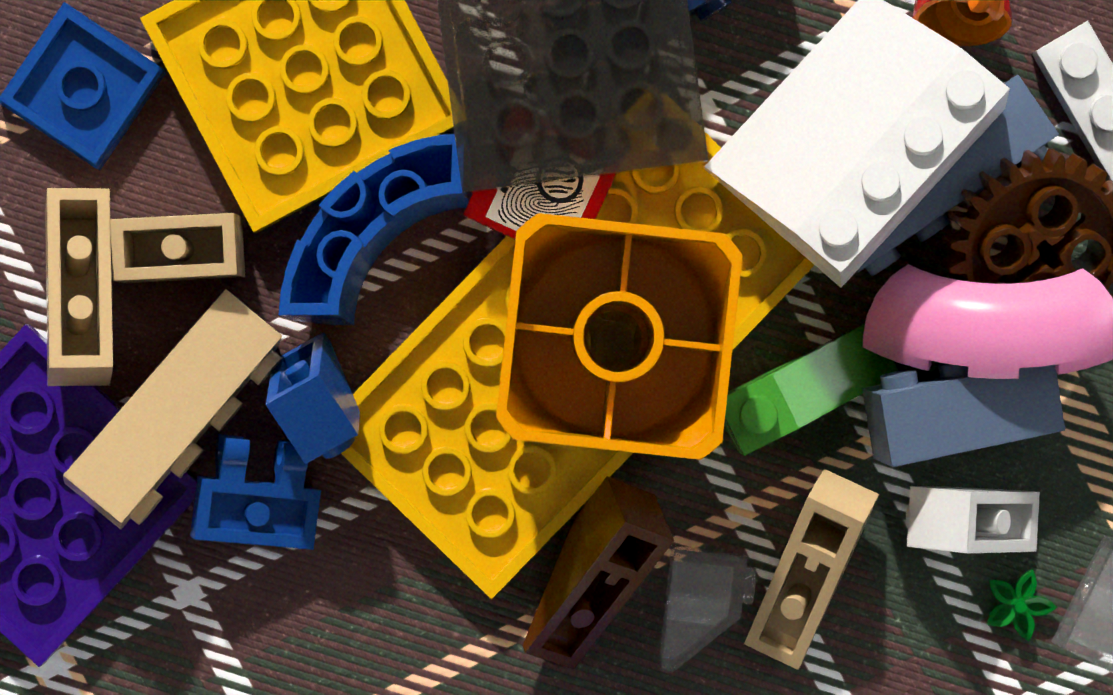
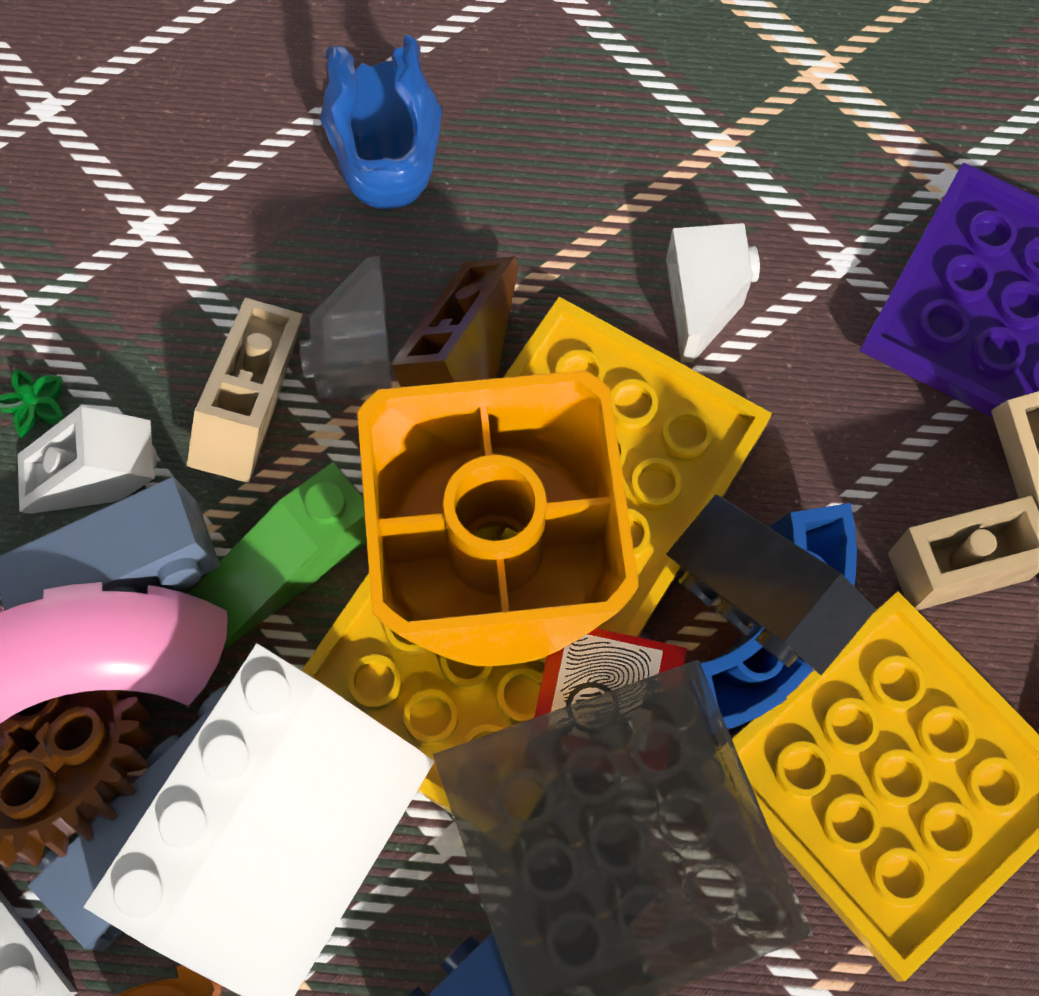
camera: 160 degrees right, 20 degrees down
tan brick [63,289,282,530] -> none
blue plate [190,434,321,550] -> none
blue slope [266,332,360,464] -> none
none -> white slope [666,223,760,363]
none -> black brick [666,494,876,676]

